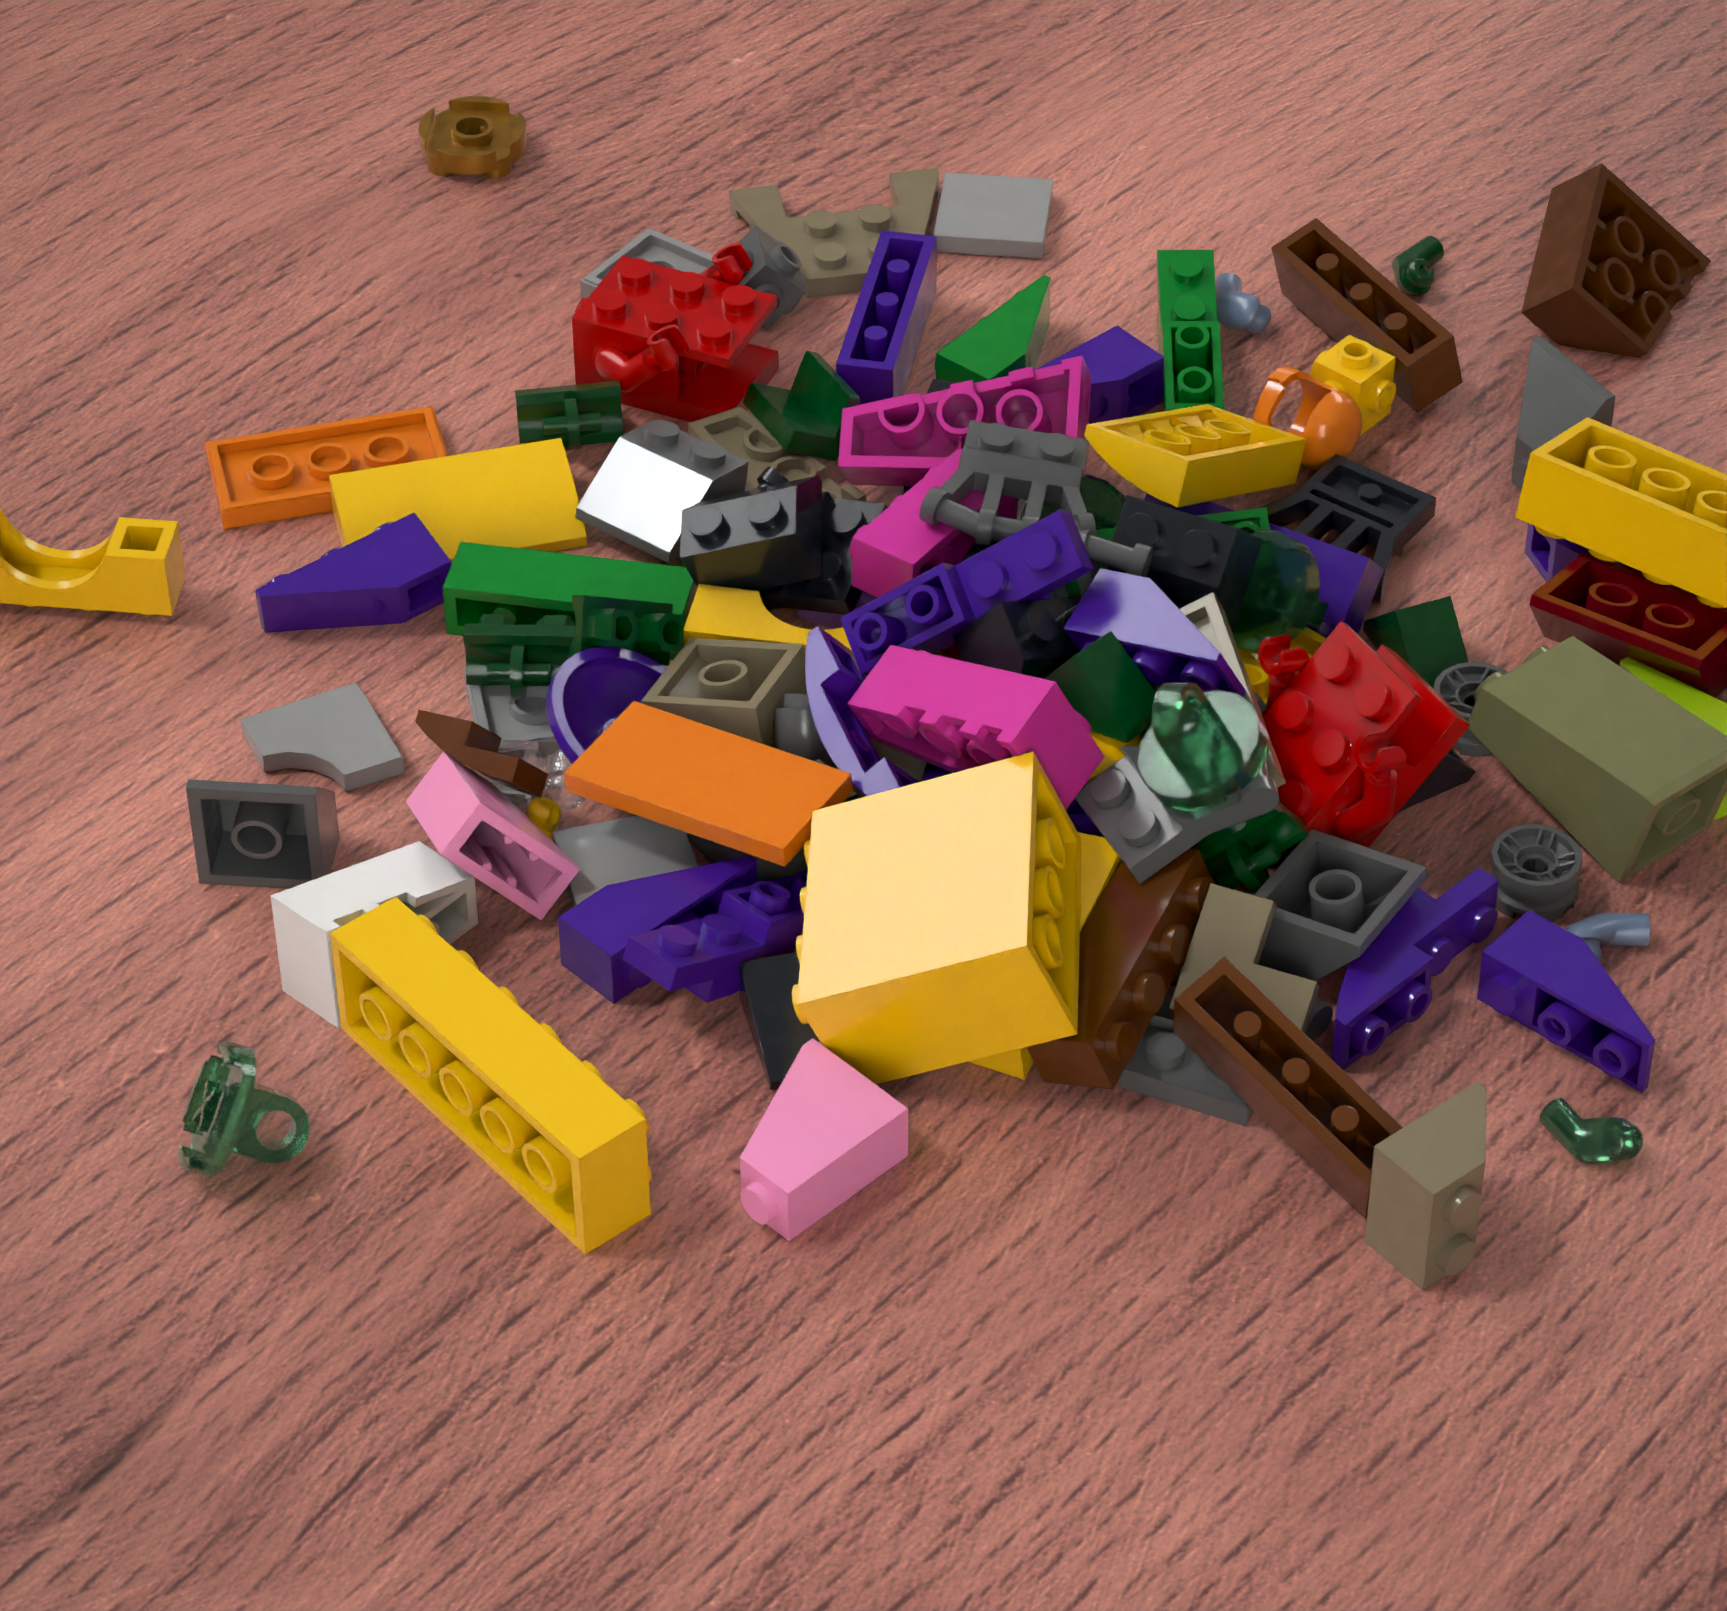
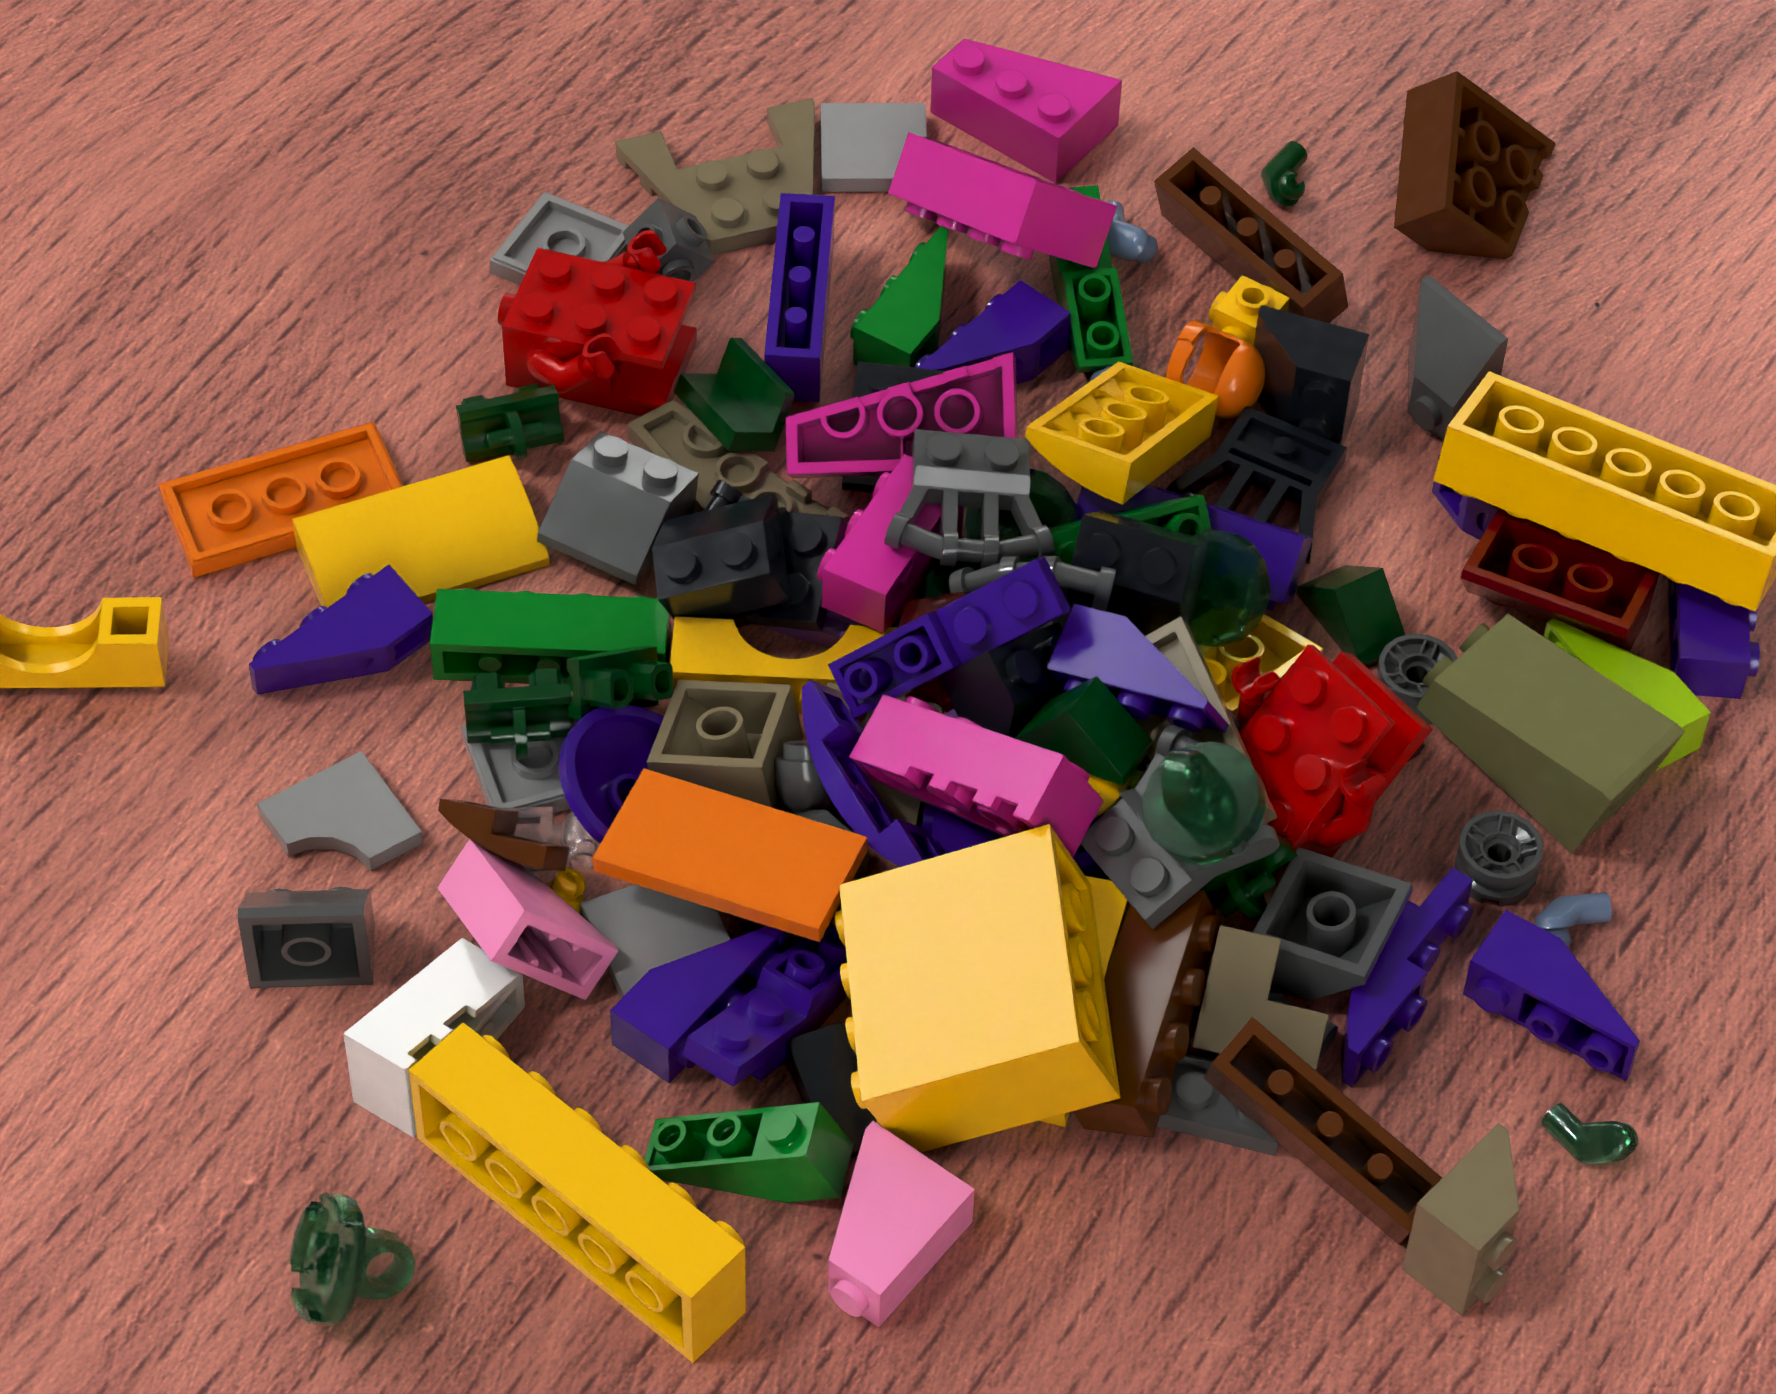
camera: 10 degrees left, 10 degrees up
pearl gold plate [418,96,527,179] -> none
none -> green slope [644,1102,854,1203]
none -> dark pink wedge [888,132,1117,268]
none -> dark pink wedge [930,38,1122,184]
none -> black slope [1254,305,1369,445]

